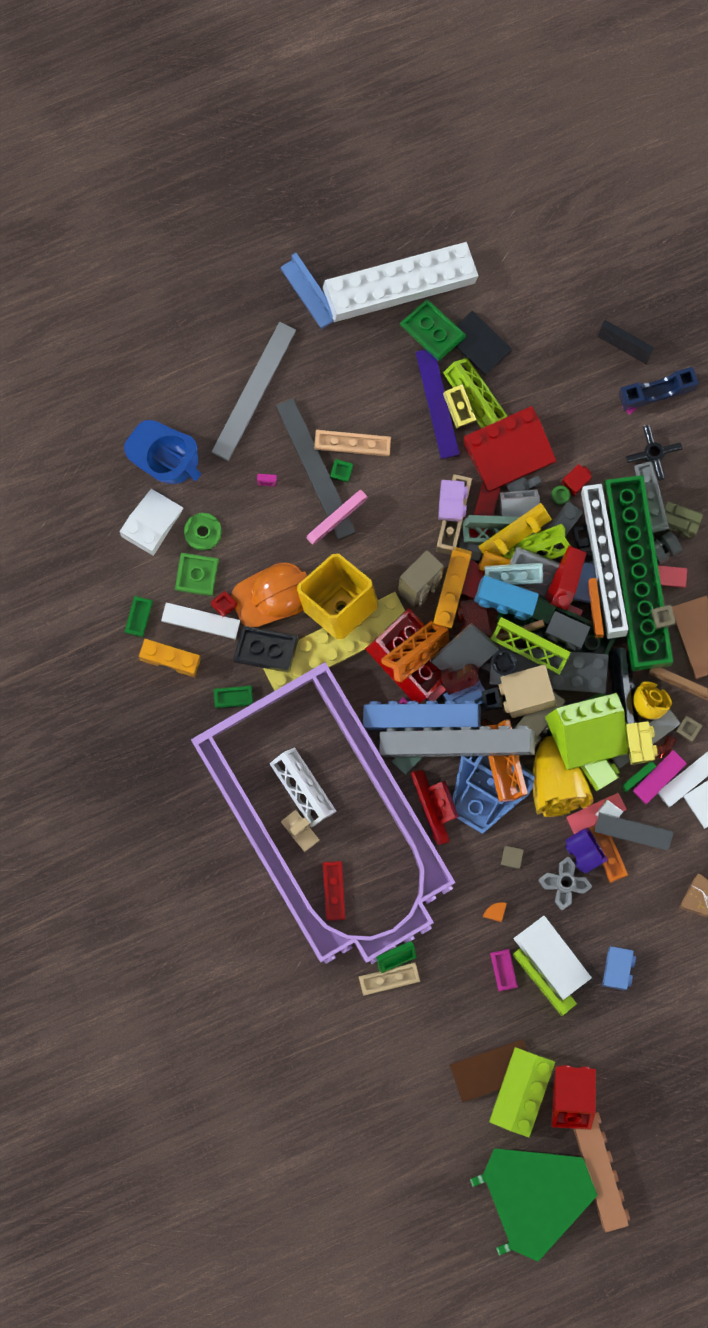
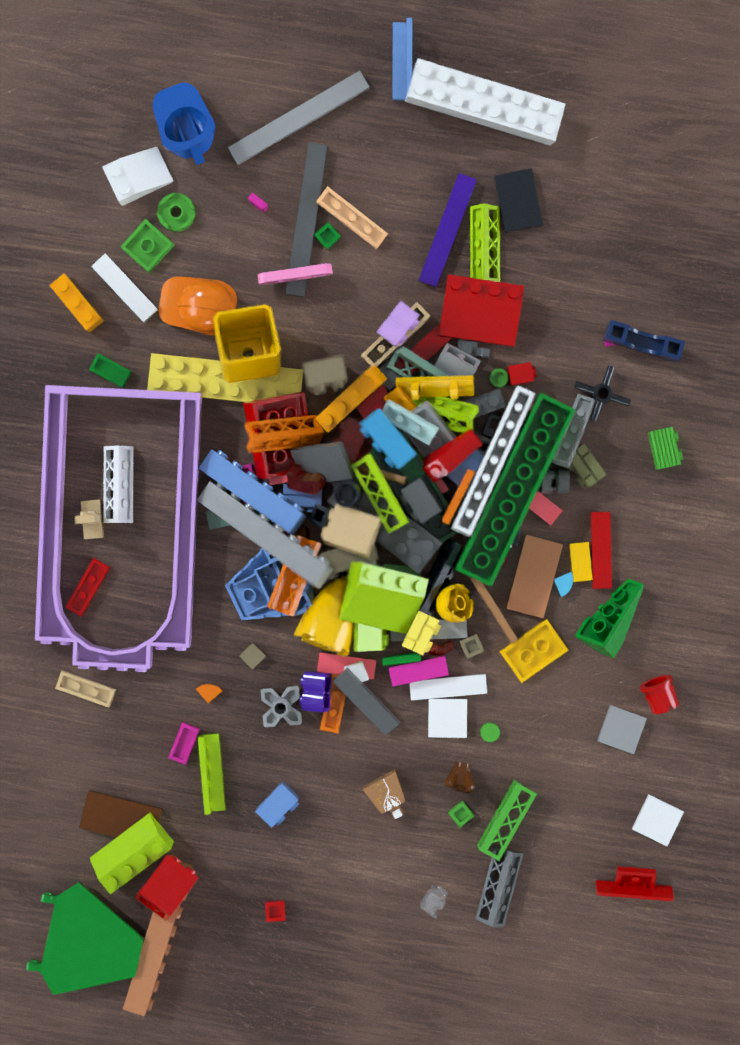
camera: 35 degrees right, 10 degrees up
green tile [124,596,153,638] -> none
red tile [210,591,237,617] -> none
black tile [233,626,299,673] -> none
green tile [376,941,416,974] -> none
green tile [400,299,466,361] -> none
red bracket [411,770,459,845] -> none
light yellow brick [443,384,476,429] -> none
white tile [513,916,592,1001] -> none
black tile [598,320,654,364] -> none
dark tan tile [651,605,676,629] -> none
none -> red plate [265,900,286,922]

